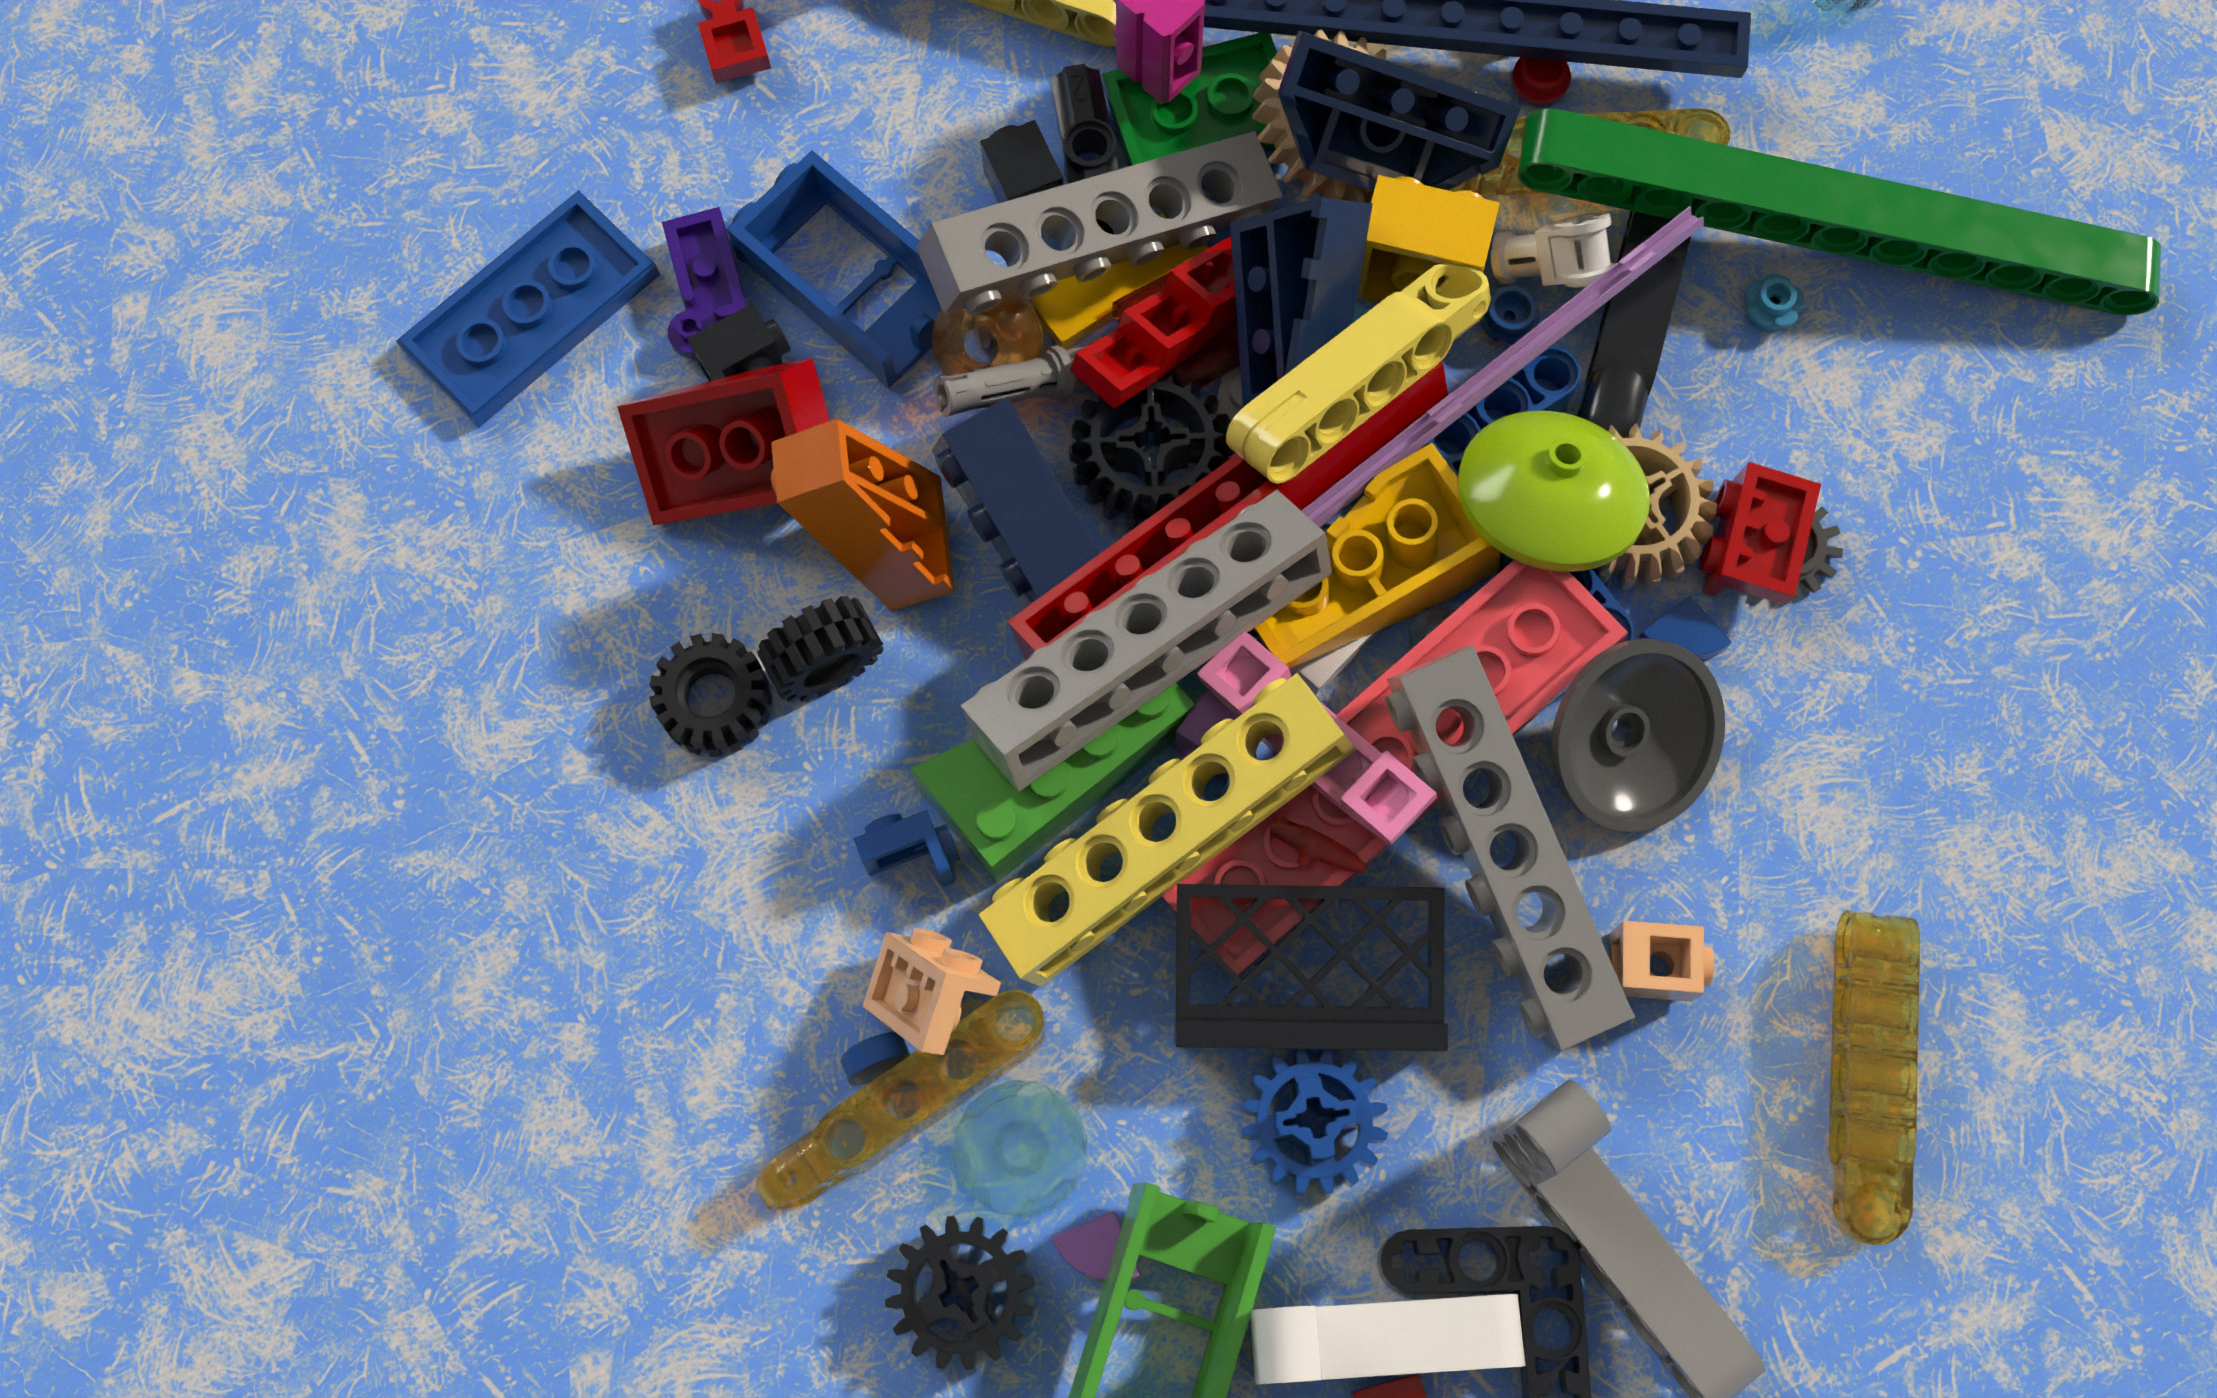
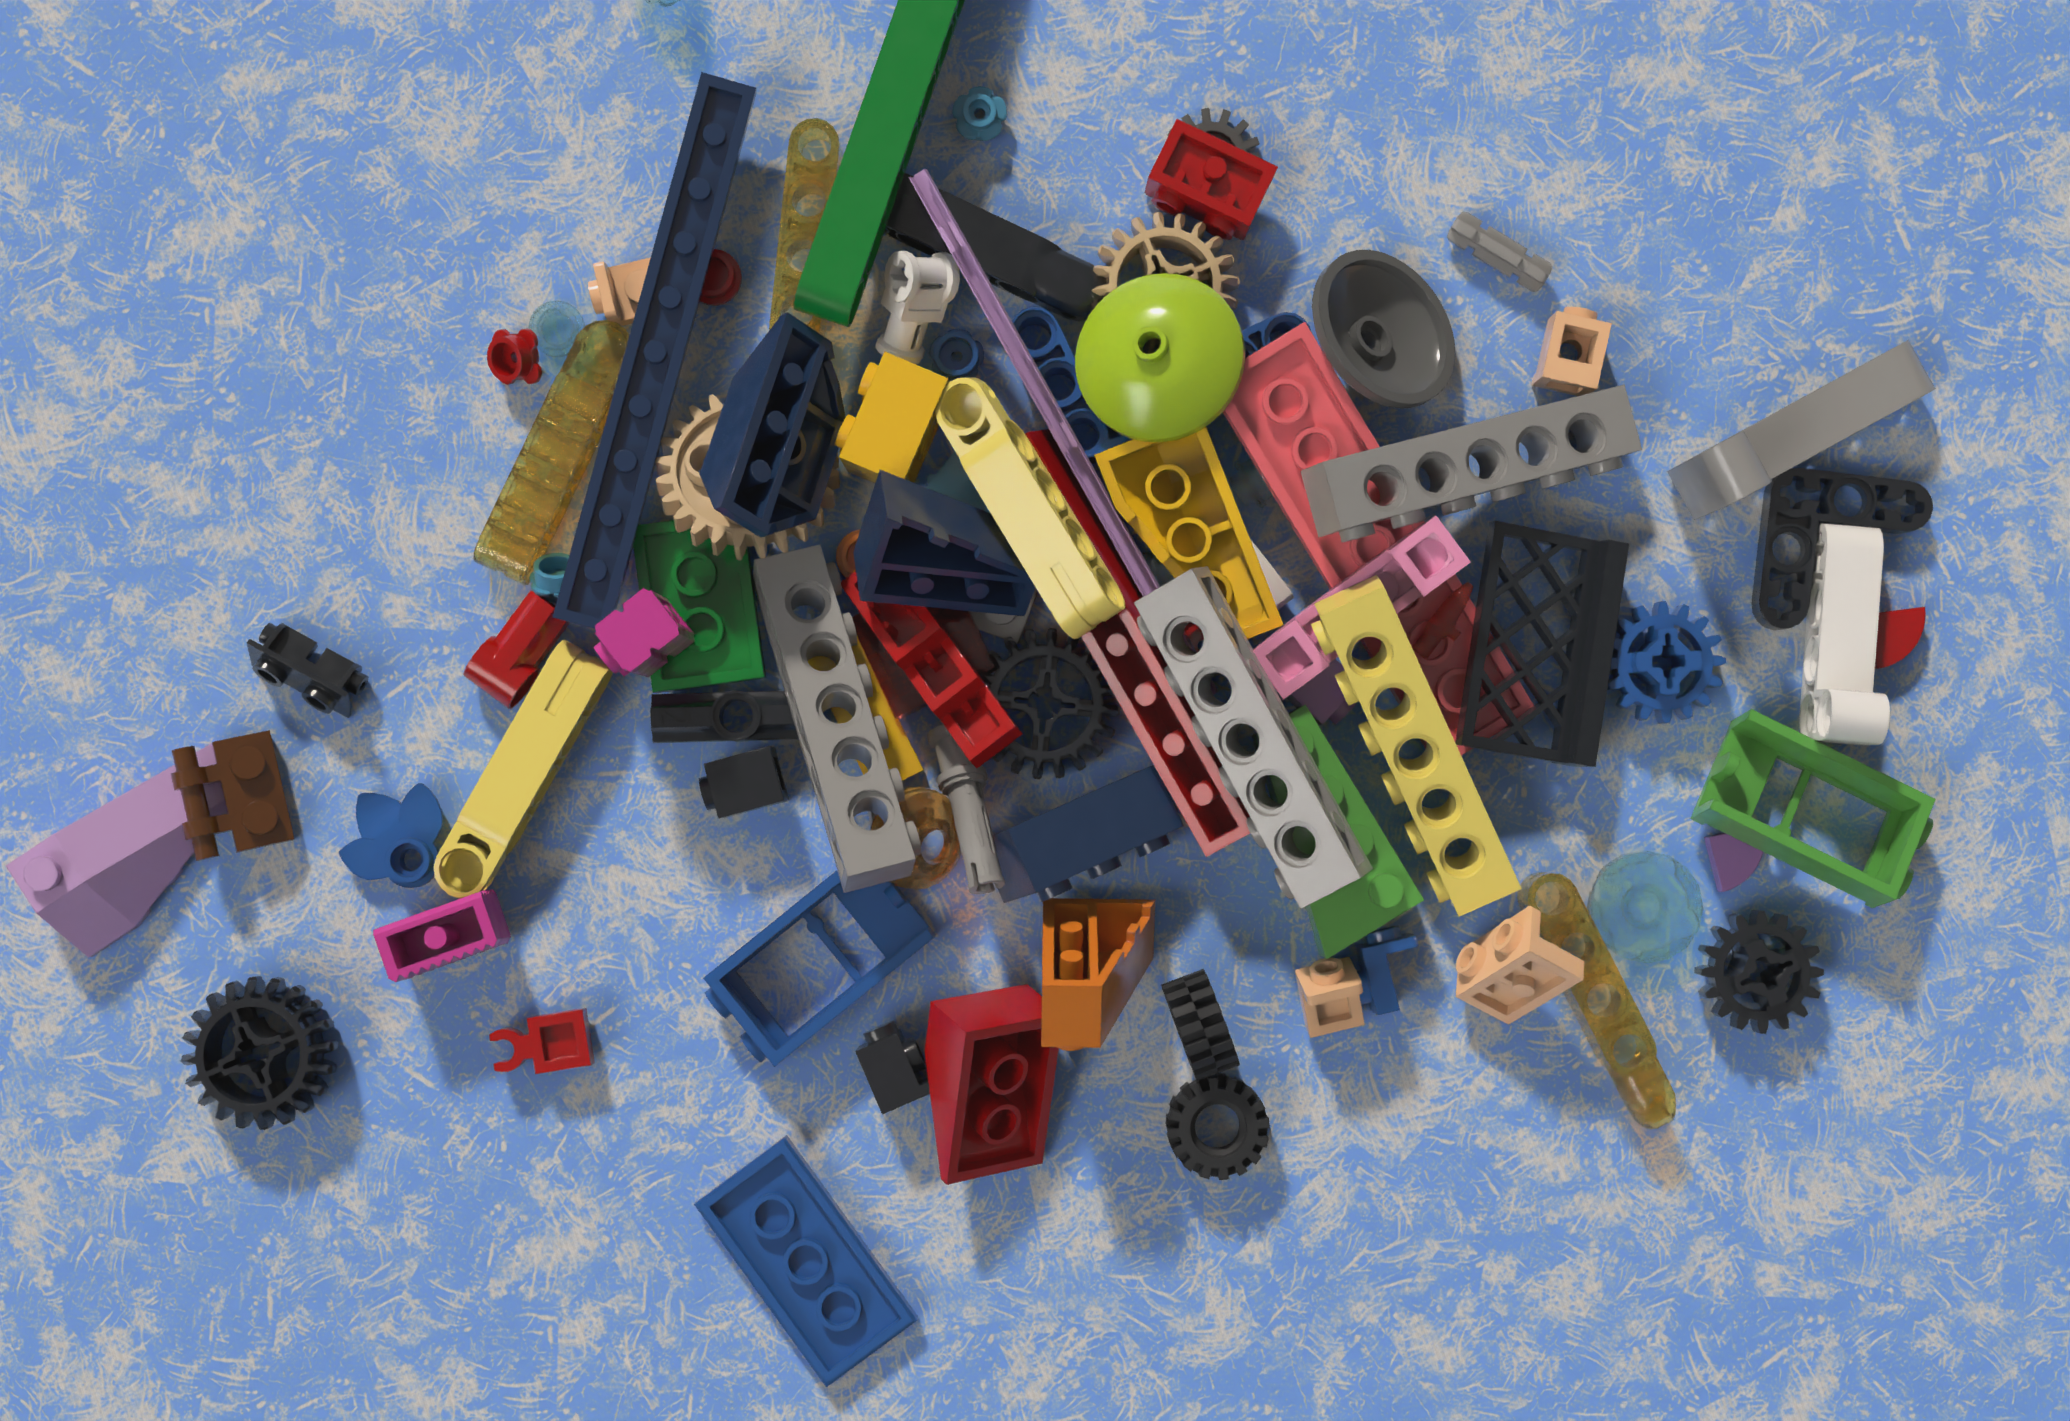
camera: 80 degrees left, 15 degrees up
dark purple hinge [662,207,748,358] -> none
blue tile [840,1032,912,1086] -> none
blue tile [1638,595,1732,660] -> none
clear yellow piece [1829,910,1920,1247] -> none
none -> light nougat bracket [1295,957,1365,1038]
none -> light grey axle [1447,212,1553,292]

